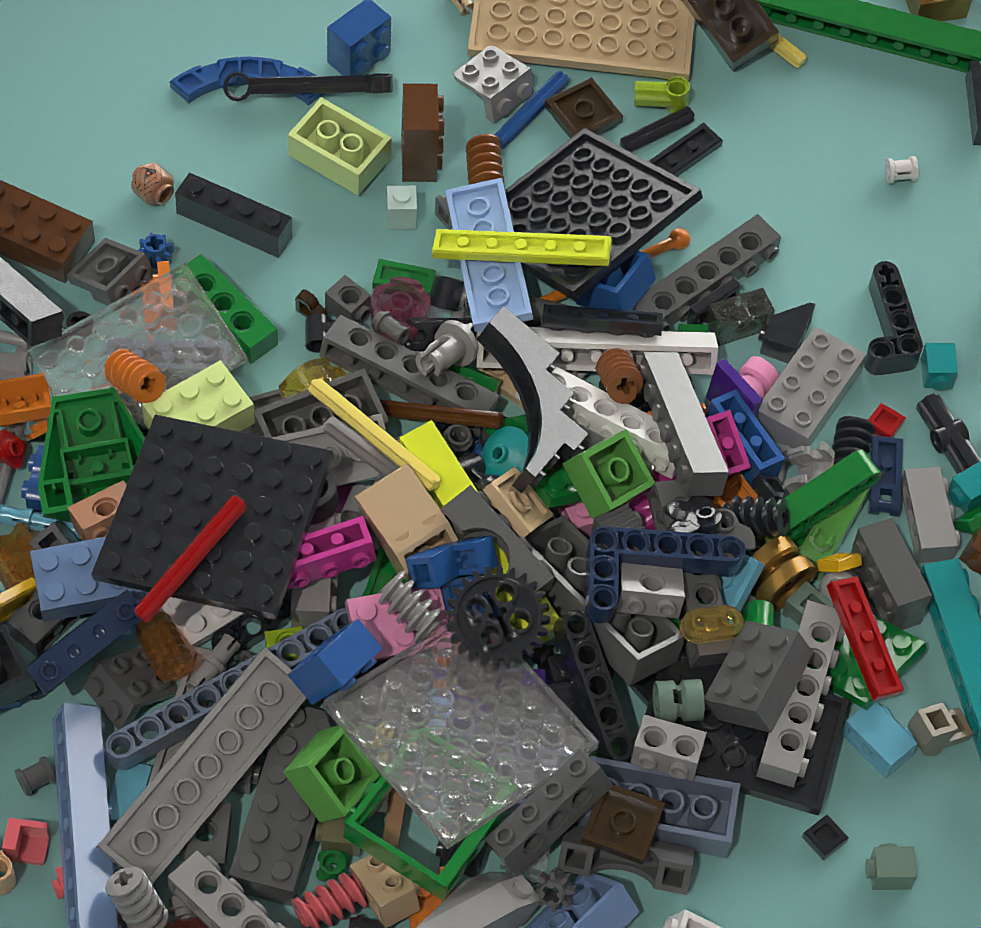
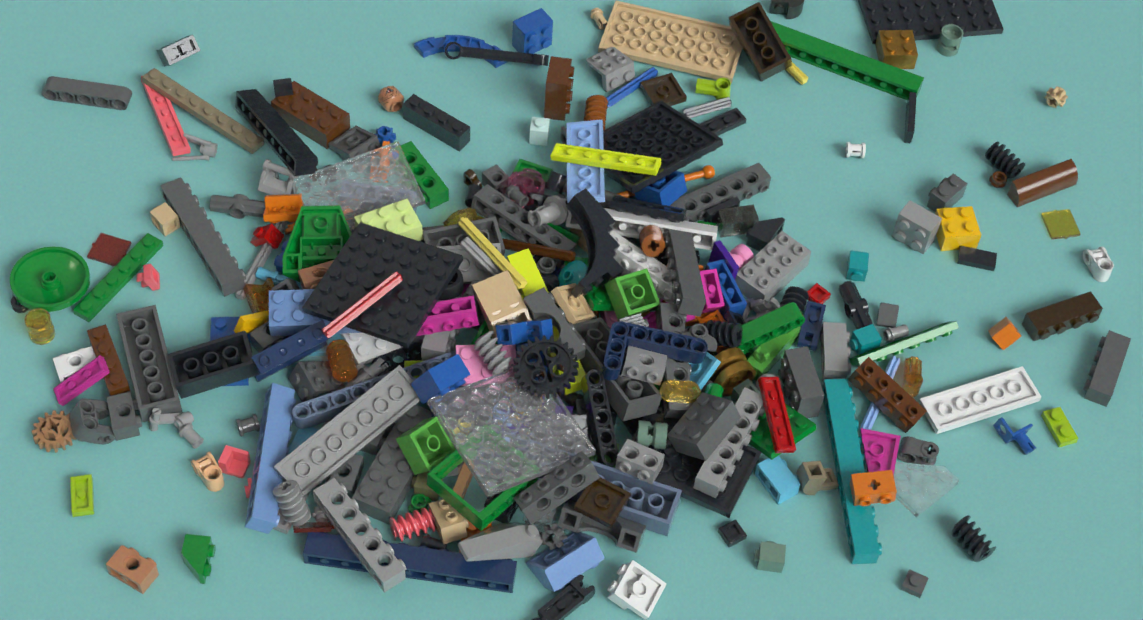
camera: 10 degrees right, 5 degrees down
orange piece [104,349,166,403] -> none
yellowish green brick [288,97,392,196] -> none
black plate [663,496,722,534] -> none
yellow tile [817,553,862,572] -> none
black beam [864,261,923,375] -> none

